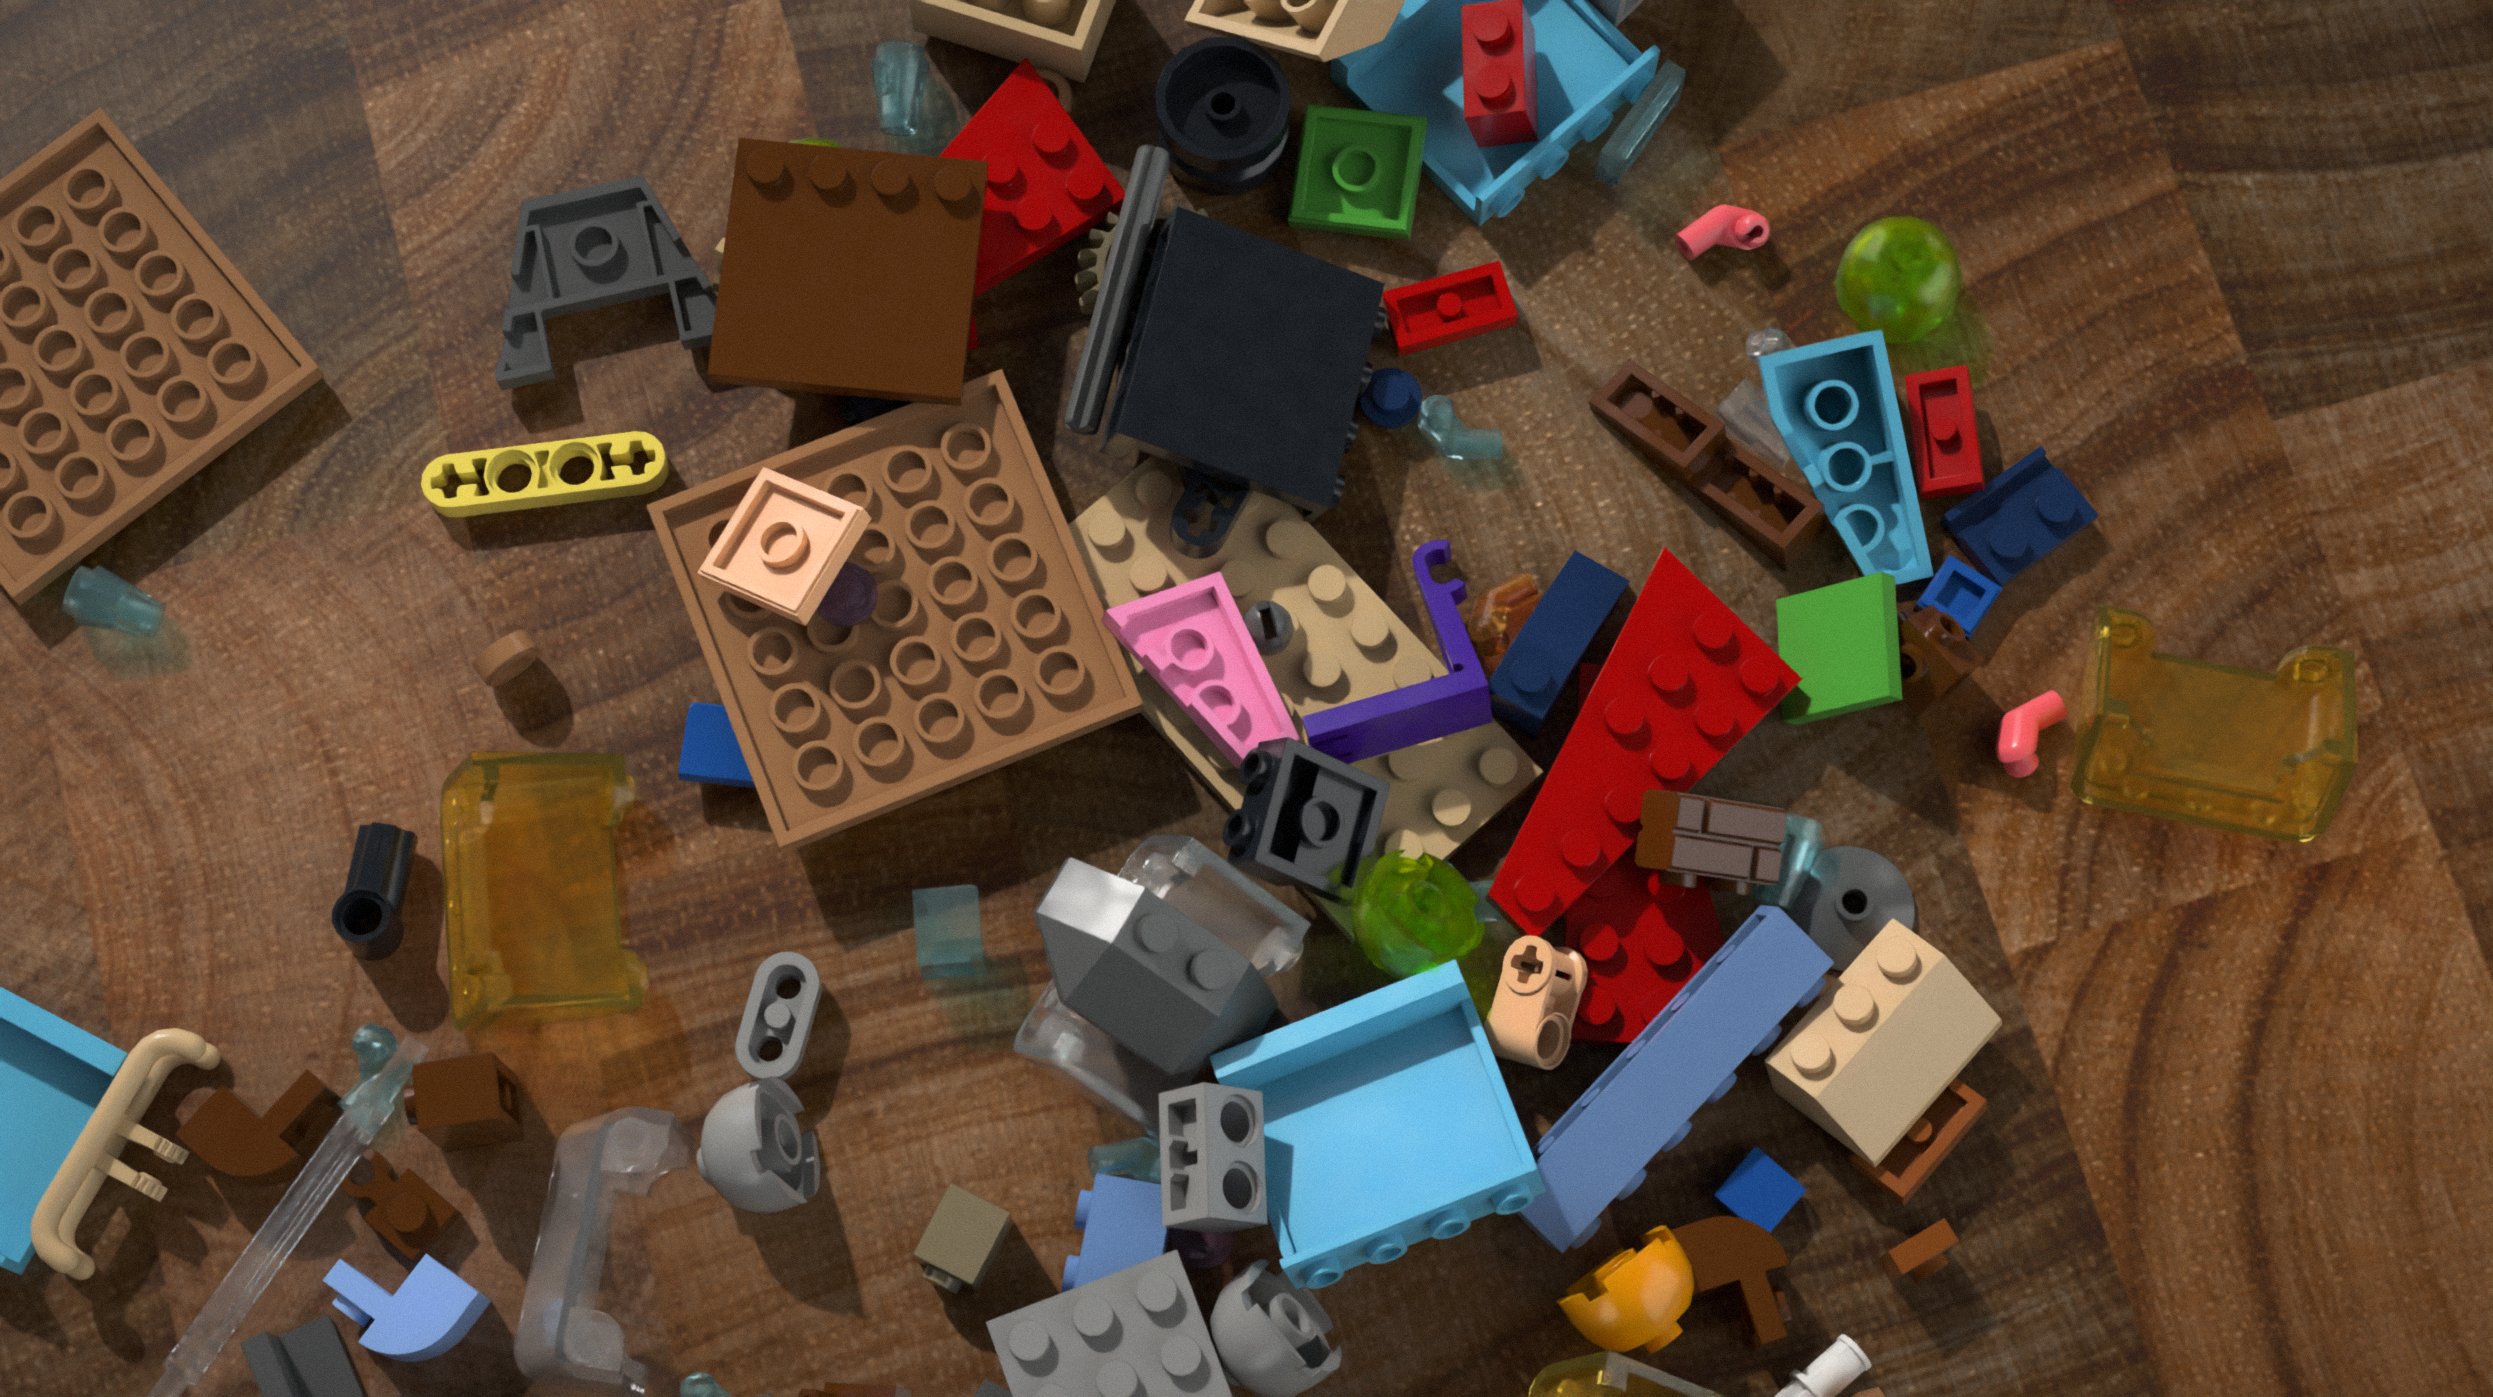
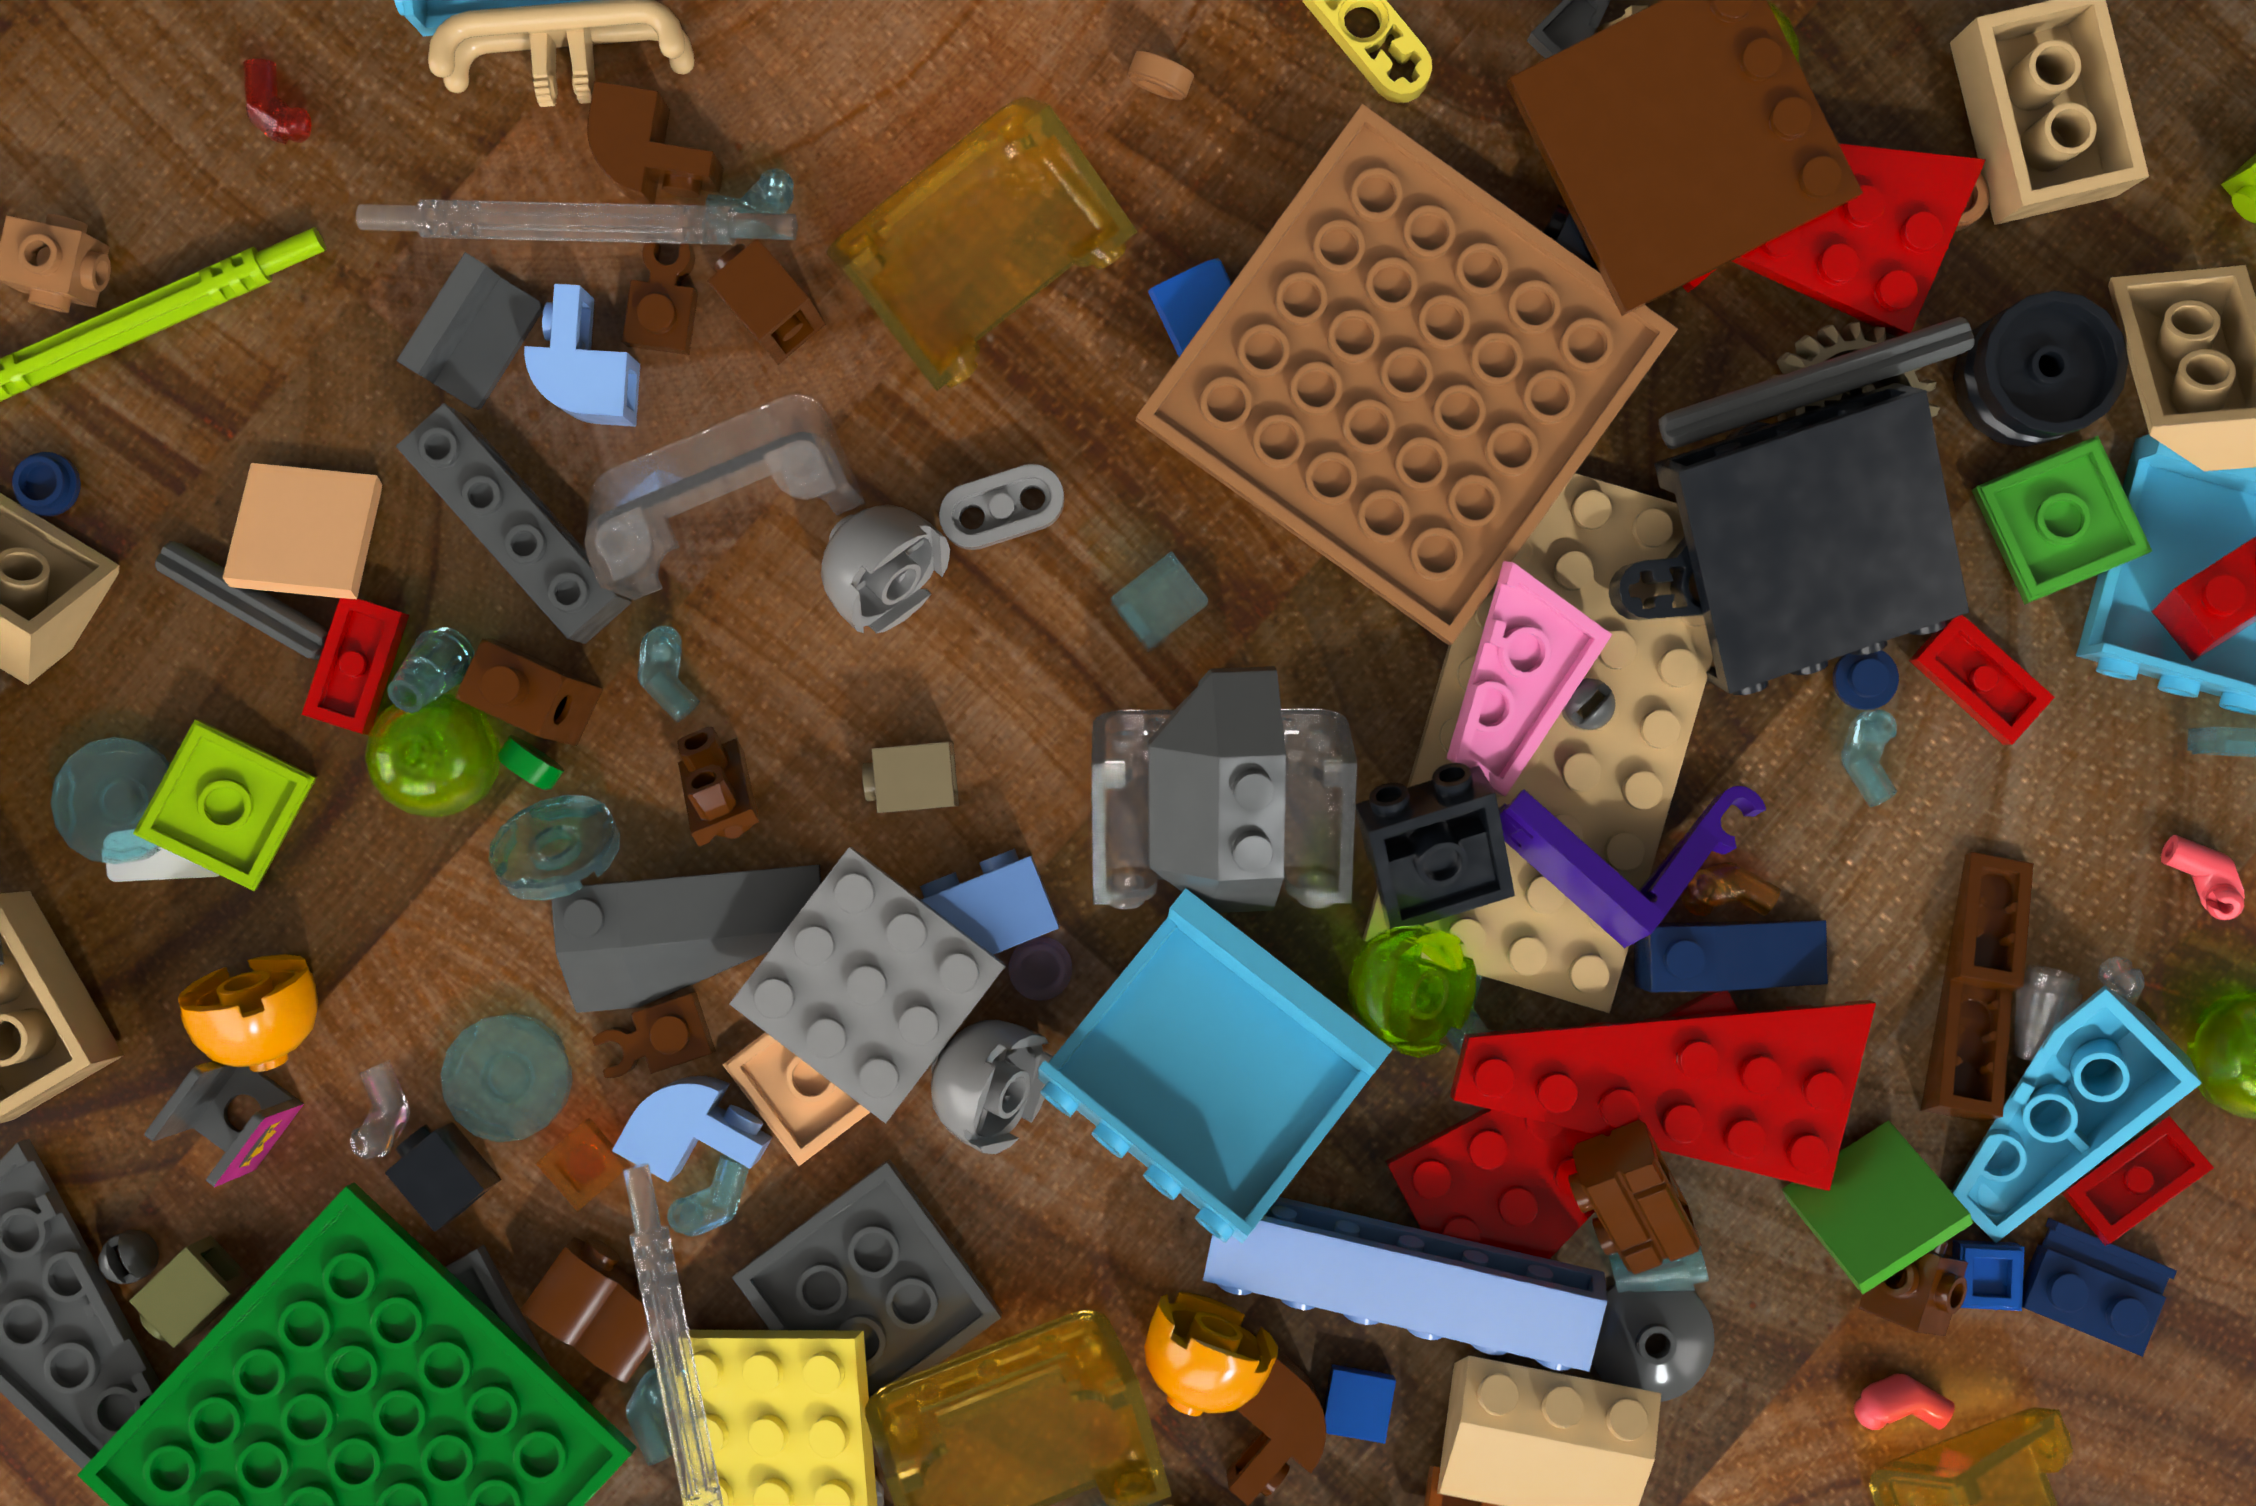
camera: 60 degrees right, 15 degrees up
black piece [332,822,418,961] -> none
light nougat tile [697,467,872,626] -> none
plate [817,562,878,627] -> none
clear light blue cone [870,42,930,136] -> none
clear light blue arm [1088,1137,1161,1185] -> none
light grey brick [1158,1082,1267,1234] -> none
light nougat piece [1484,936,1588,1070] -> none

